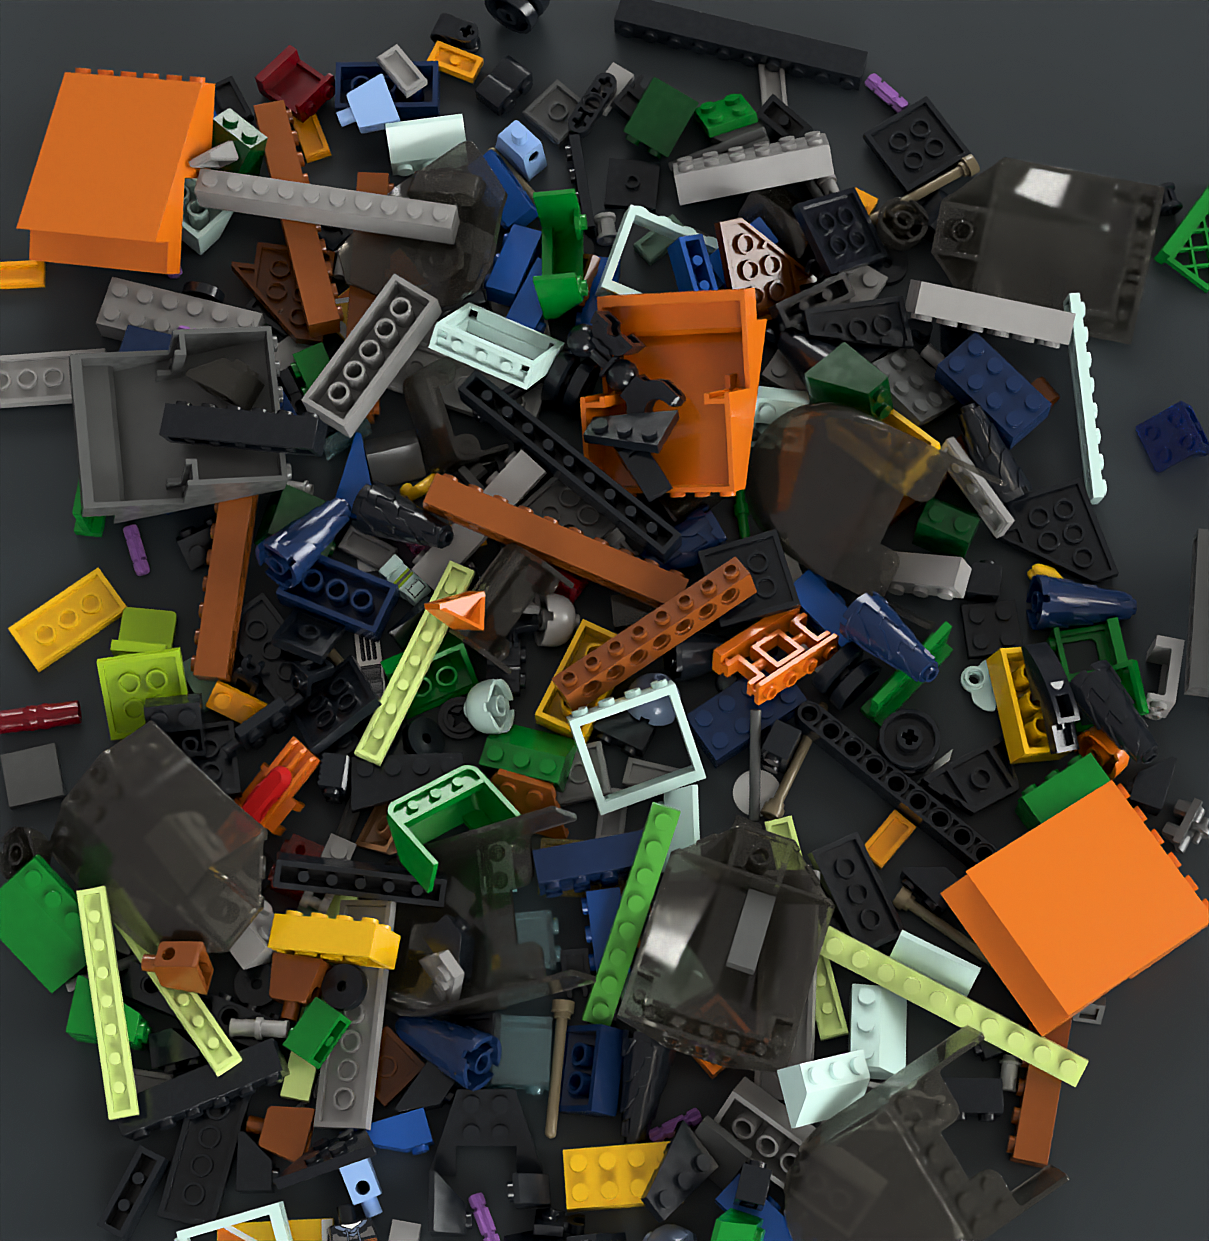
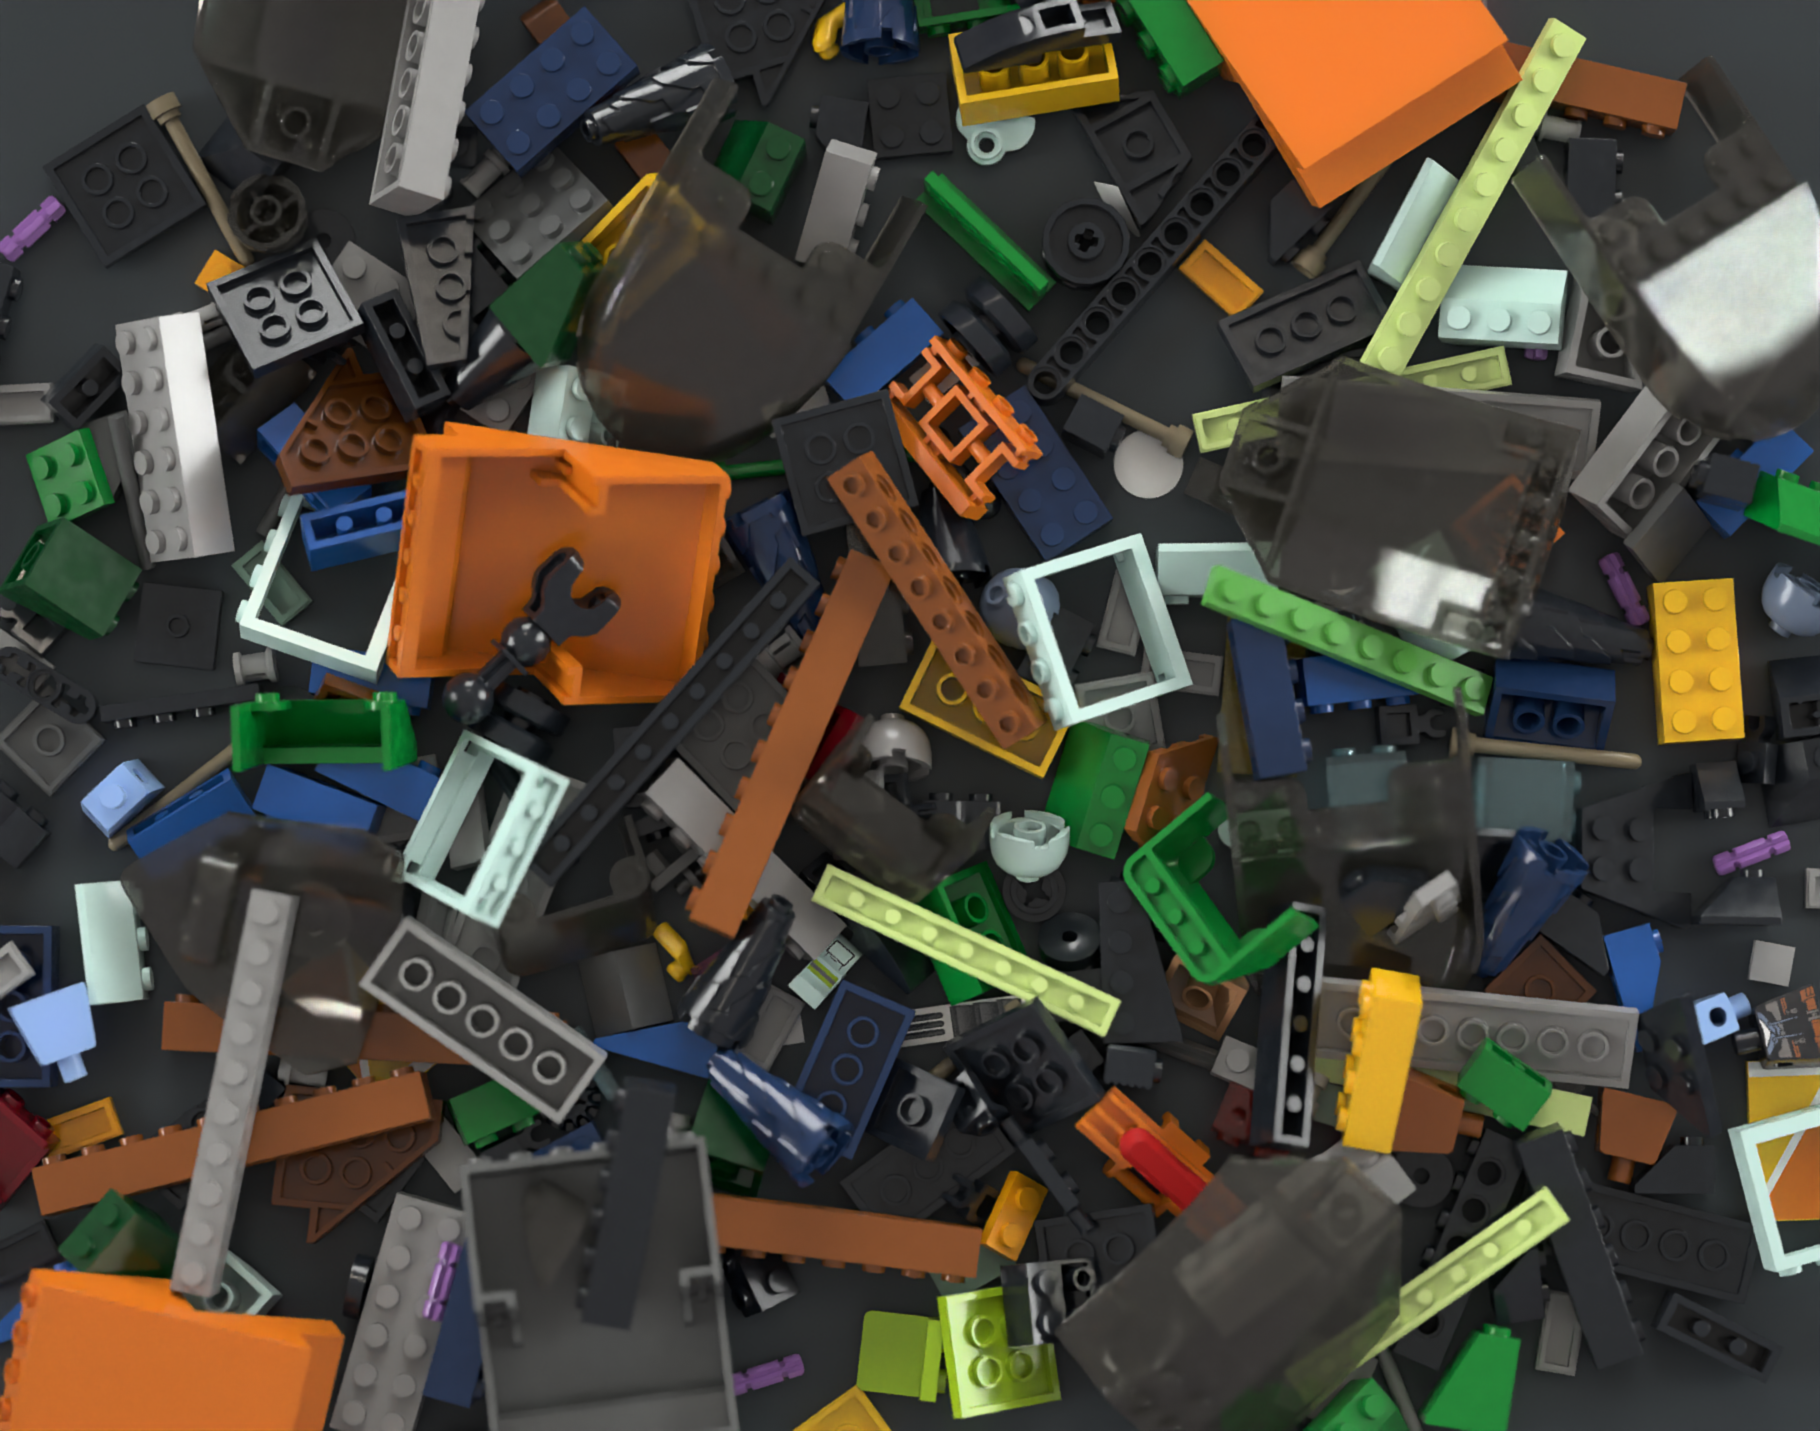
camera: 90 degrees left, 15 degrees up
yellowish green tile [76,886,140,1120] -> none
dark orange torso [141,941,214,995] -> none
light grey slope [189,141,239,169] -> none
light grey pin [229,1017,290,1040] -> none
black piece [321,963,368,1011] -> none
orange slope [424,591,485,631] -> none
black wing [583,410,679,454] -> none
black cylinder [590,311,646,356] -> none
black slope [613,447,673,502] -> none
black wing [641,1120,719,1223] -> none
dark grey tile [726,888,776,975] -> none
dark grey bar [749,709,761,821] -> none
light aqua slope [777,1049,870,1129] -> none
dark blue cone [839,591,939,682] -> none
light grey tile [941,436,1015,538] -> none

